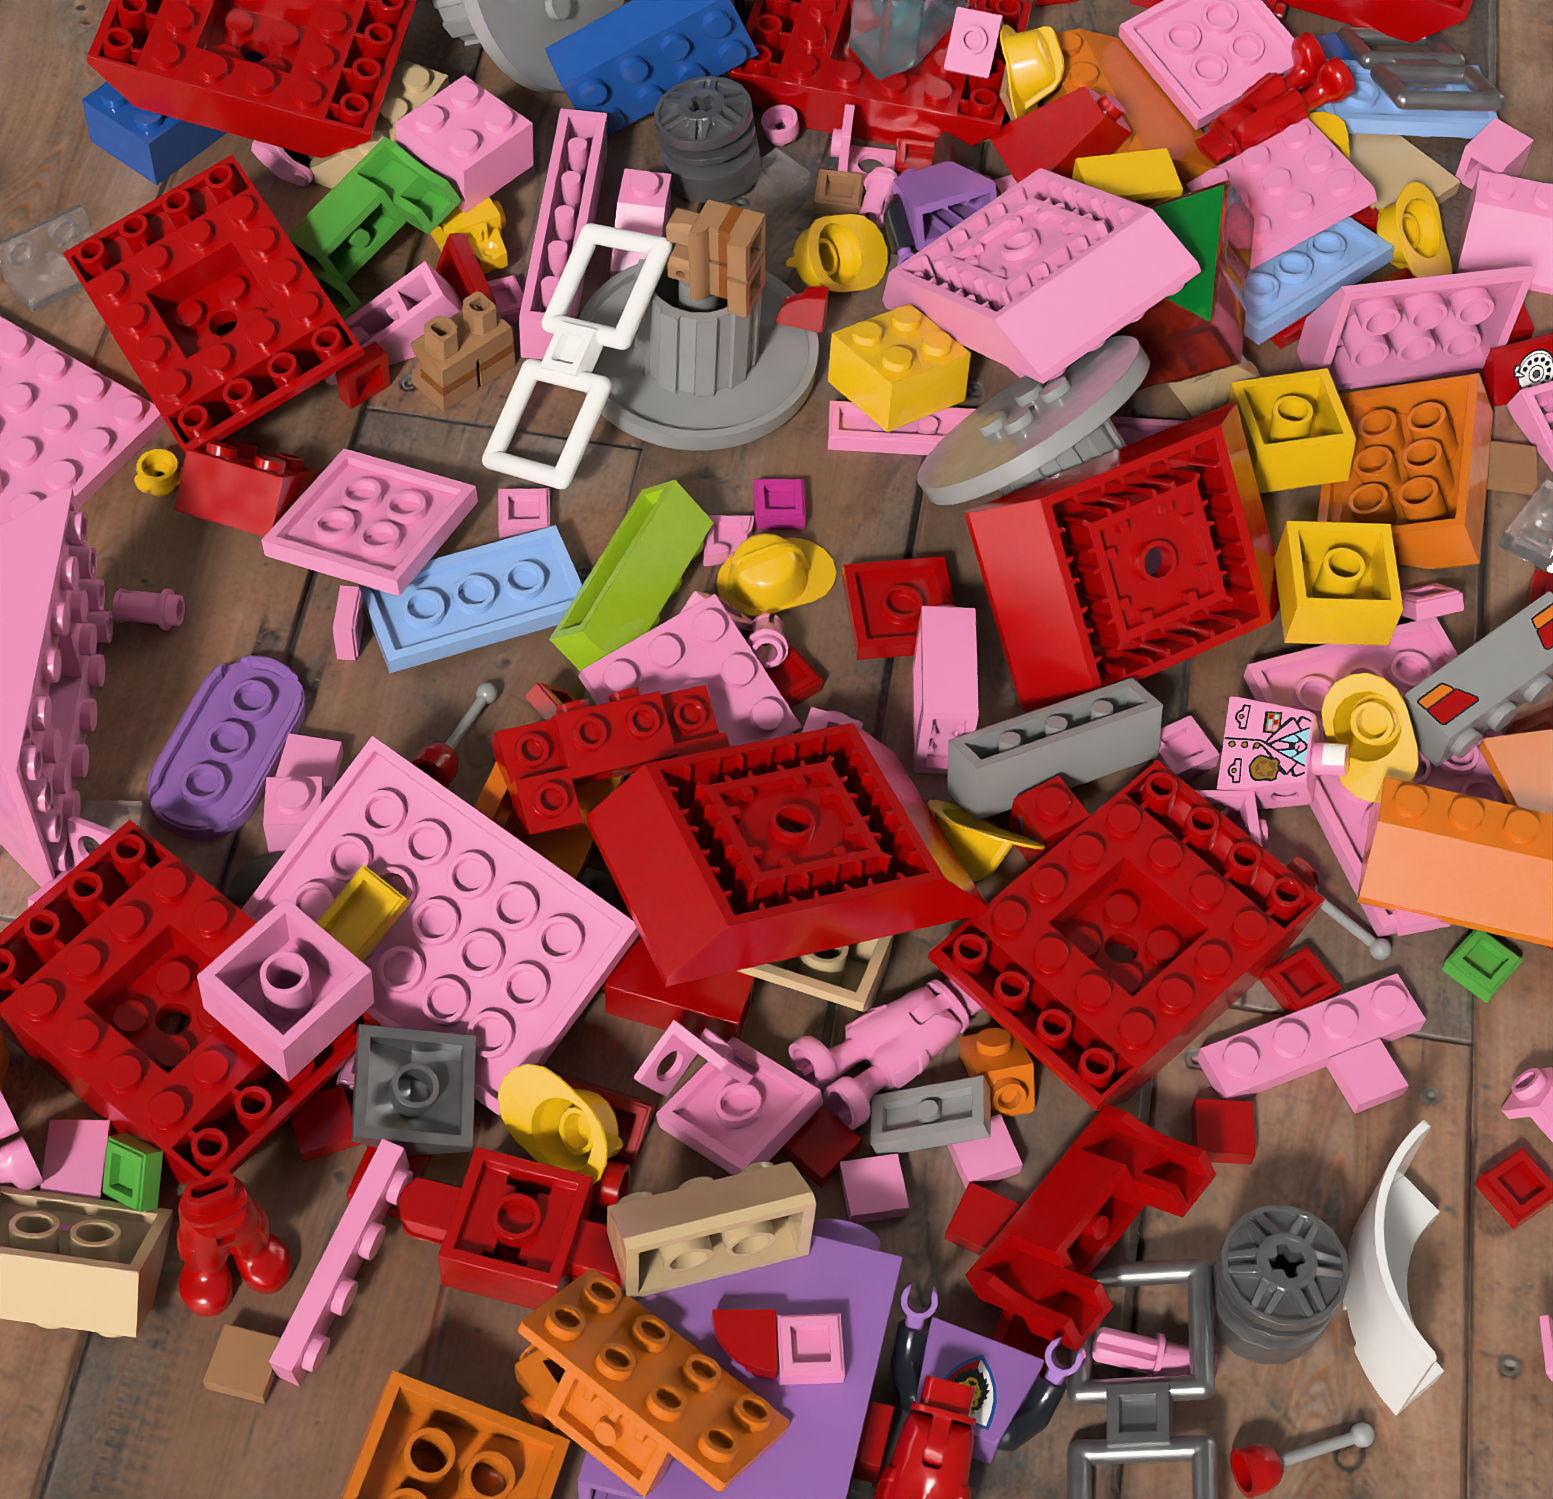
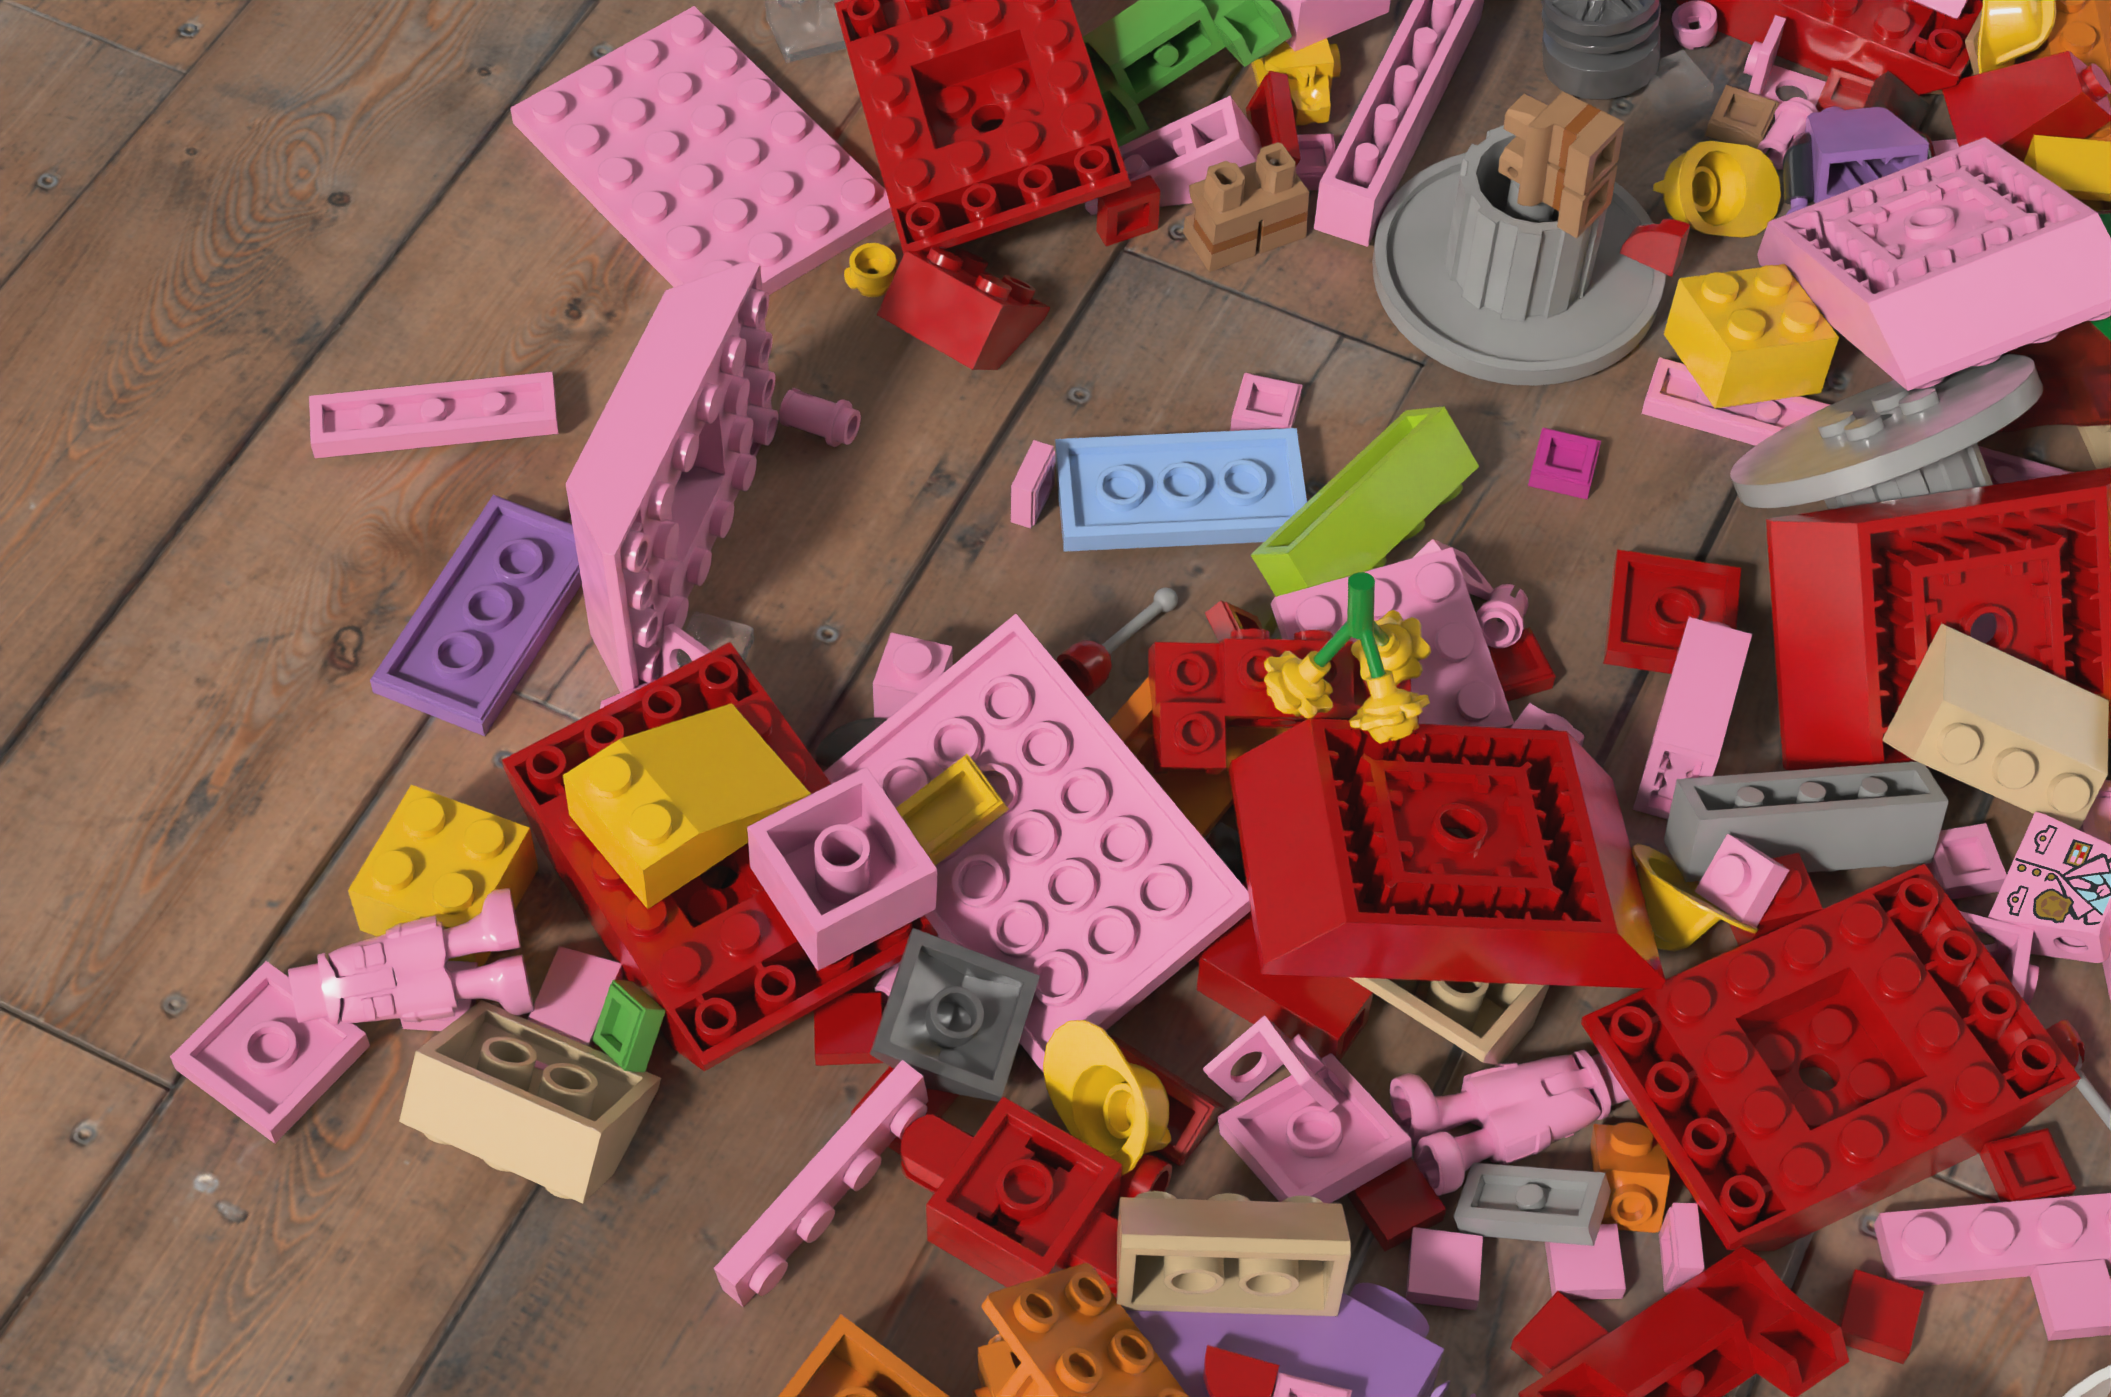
camera: 20 degrees right, 0 degrees up
medium lavender tile [147,655,307,841] -> none
red piece [176,1171,292,1317] -> none
medium nougat tile [203,1324,281,1404] -> none
bright pink plate [262,449,478,596] -> none
bright pink tile [275,733,344,796] -> none
white bar [482,223,672,489] -> none
bright pink slope [610,169,672,277] -> none
bright pink tile [703,515,754,566] -> none
yellow piece [716,533,837,617] -> none
none -> yellow slope [563,703,811,909]
none -> yellow plant [1264,572,1431,744]
none -> bright pink tile [1659,1203,1704,1295]
none -> bright pink plate [1695,834,1789,928]
none -> tan slope [1882,623,2109,830]

